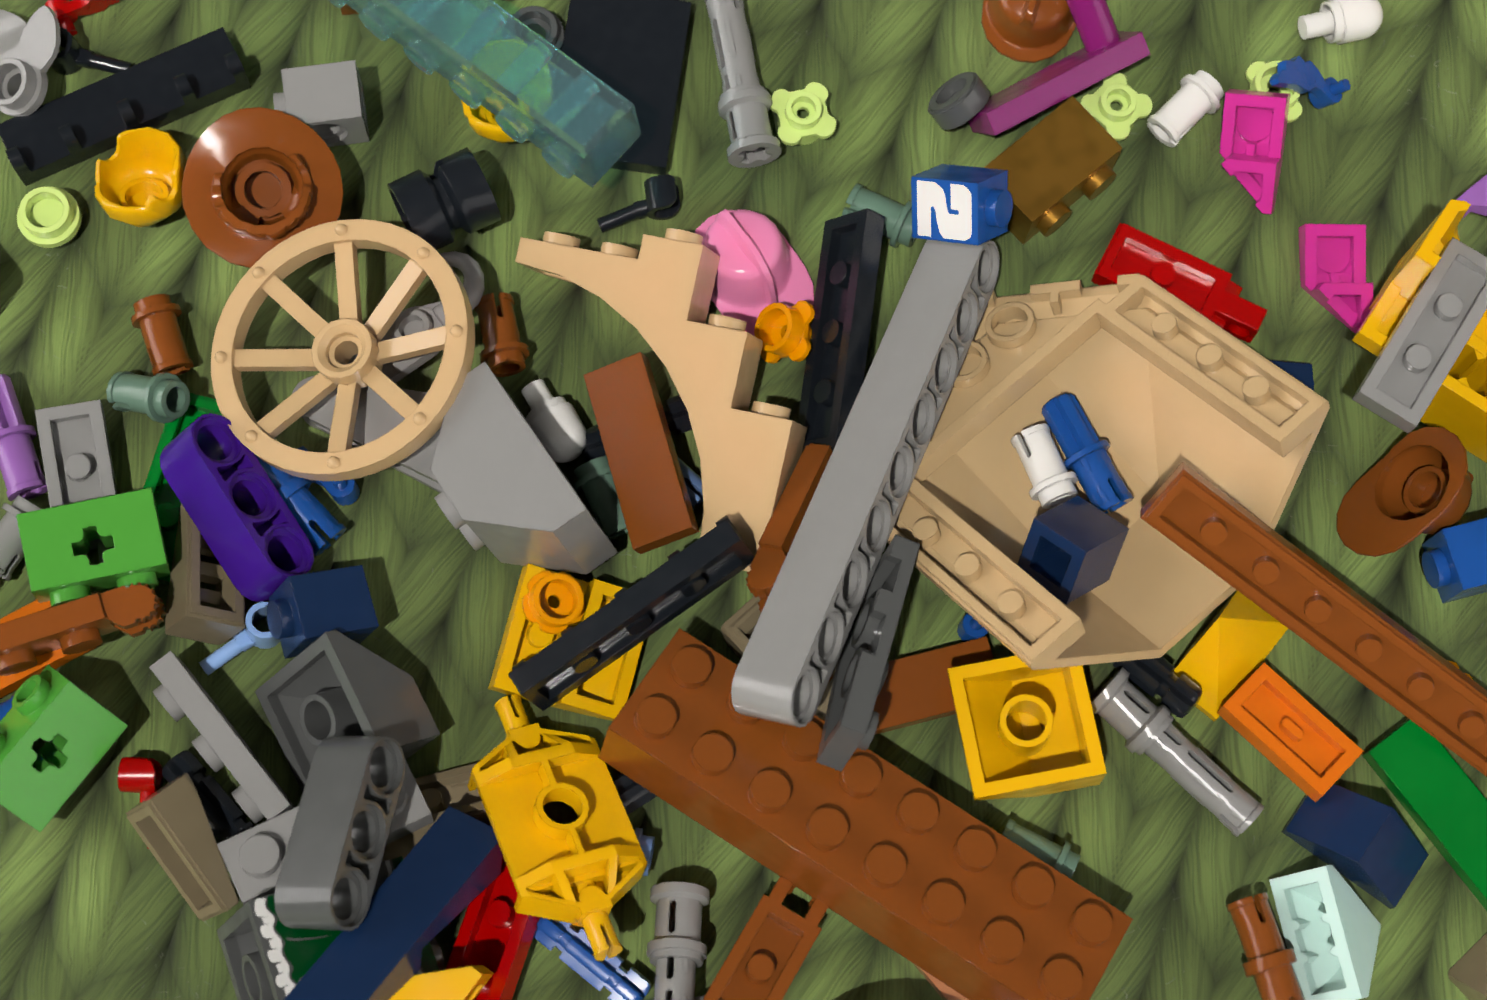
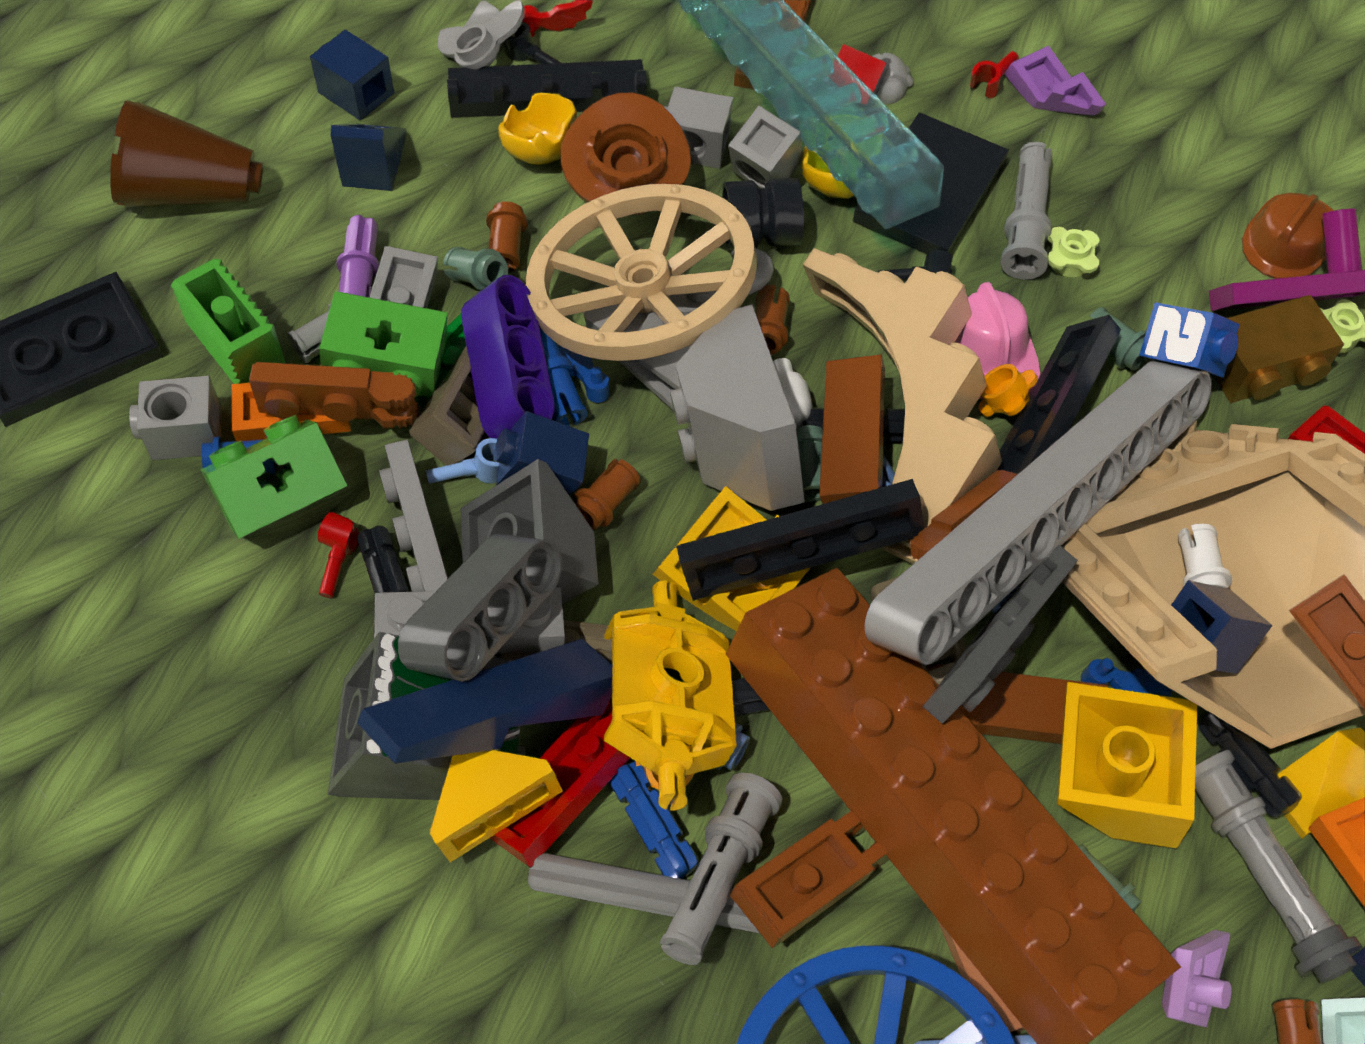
camera: 25 degrees right, 15 degrees down
yellowish green plate [17,186,82,248] -> none
dark tan slope [126,773,239,921] -> none
light orange plate [522,571,585,634] -> none
dark grey tile [928,72,990,130] -> none
blue axle [1042,393,1134,514] -> none
none -> dark orange pin [573,459,641,530]
none -> light grey brick [728,106,803,189]
none -> lavender piece [1162,930,1232,1028]
none -> dark grey plate [1292,925,1362,984]

